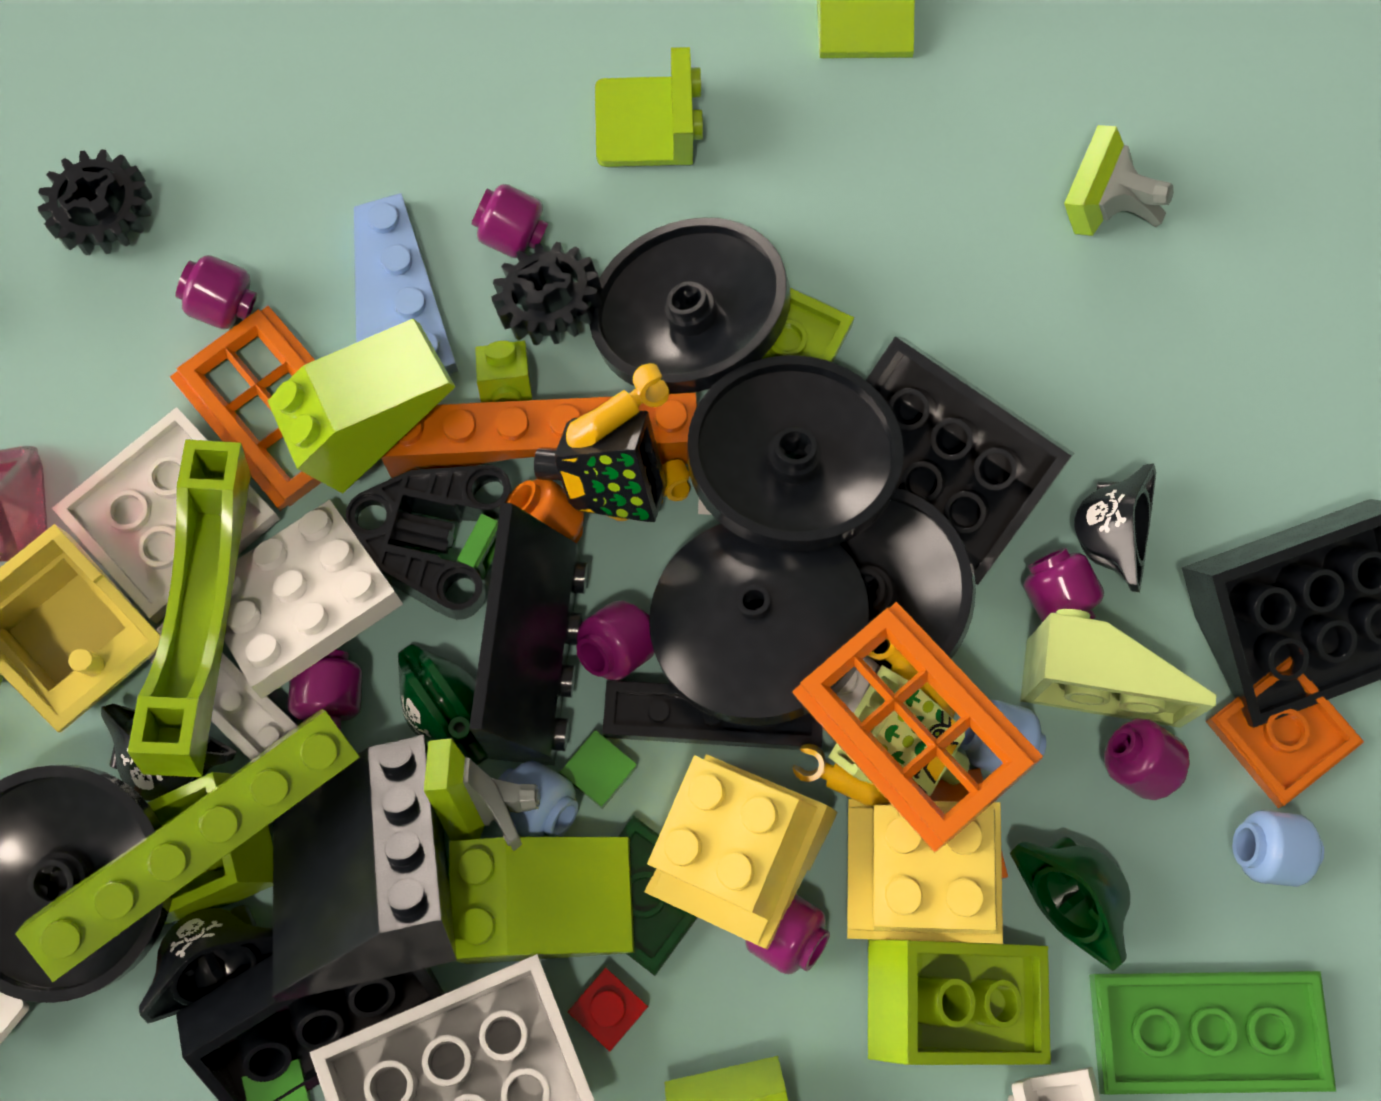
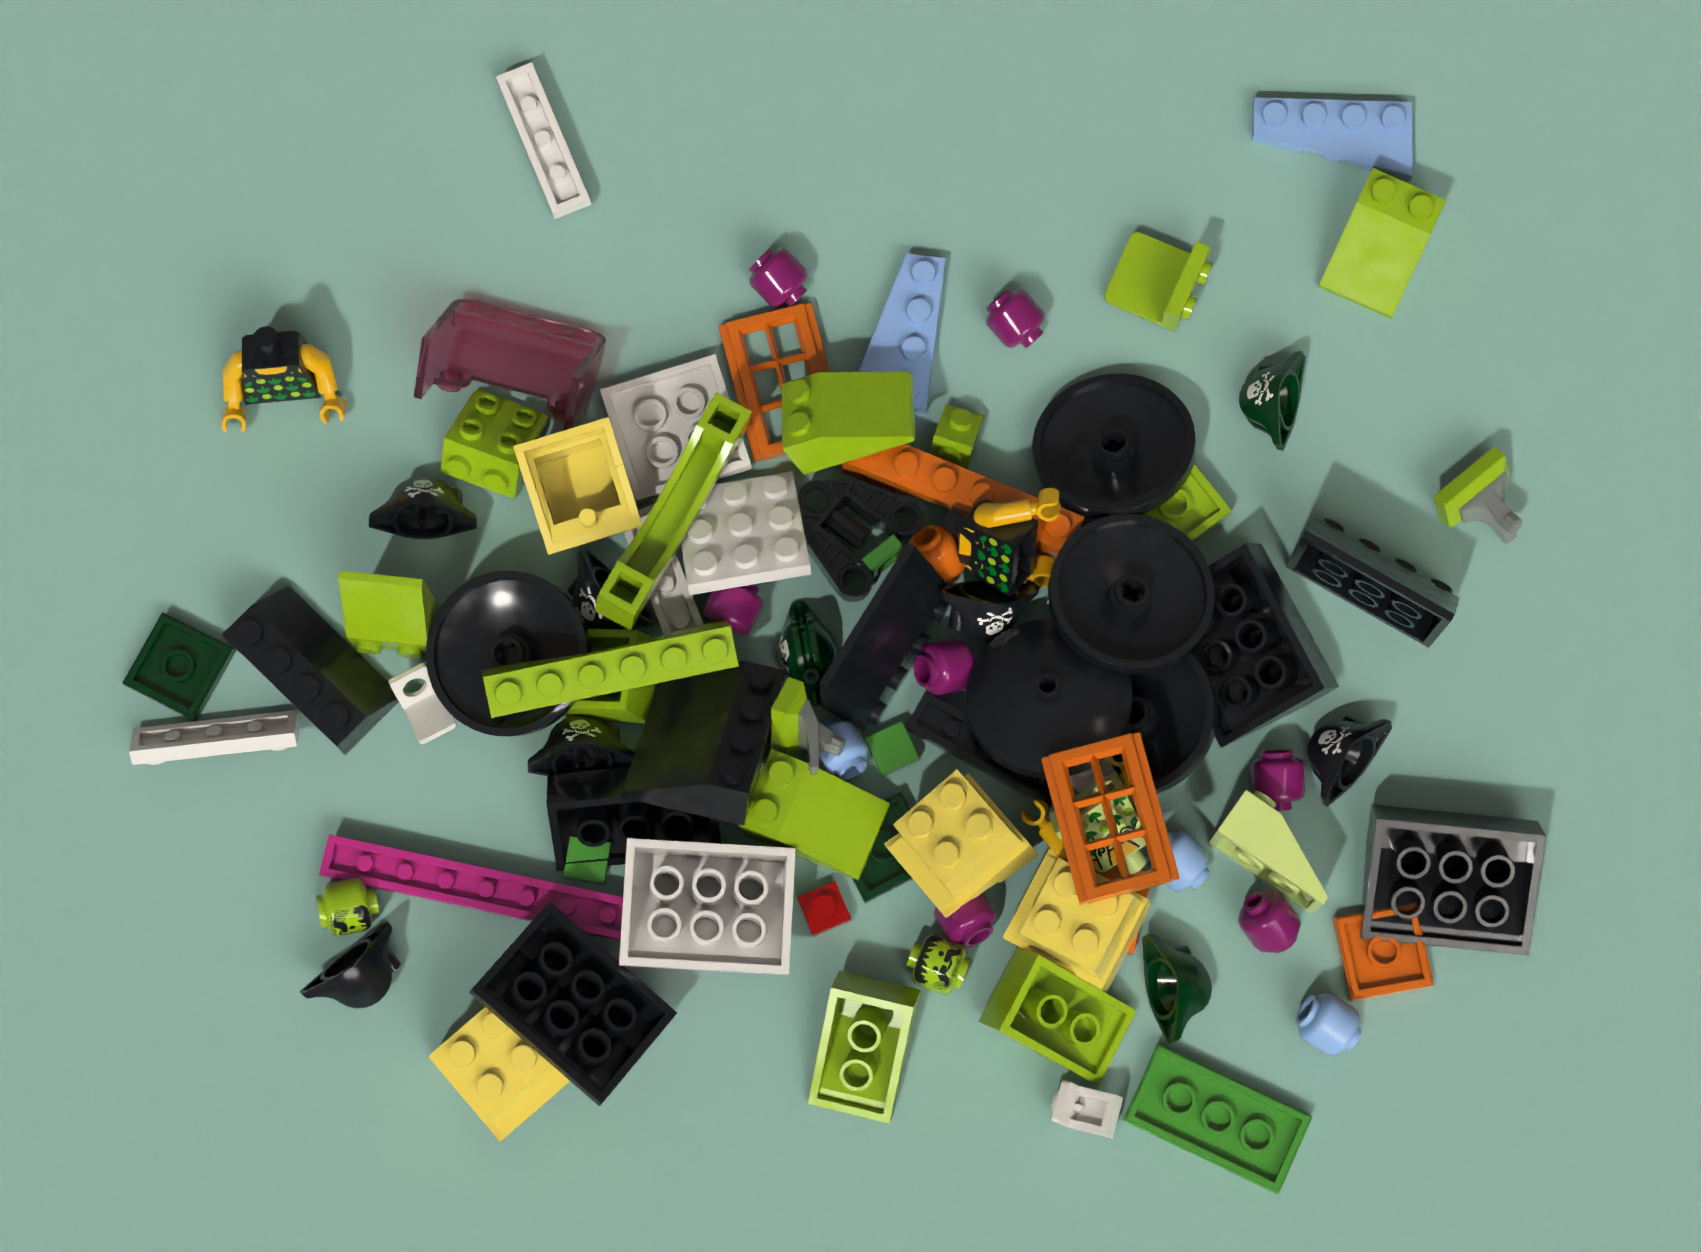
camera: 30 degrees right, 5 degrees up
black gear [37,149,153,256] -> none
black gear [491,242,603,345] -> none
none -> lime head [906,934,971,995]
none -> black hat [938,580,1040,642]
none -> dark green hat [1239,351,1306,451]
none -> black slope [1286,517,1460,648]

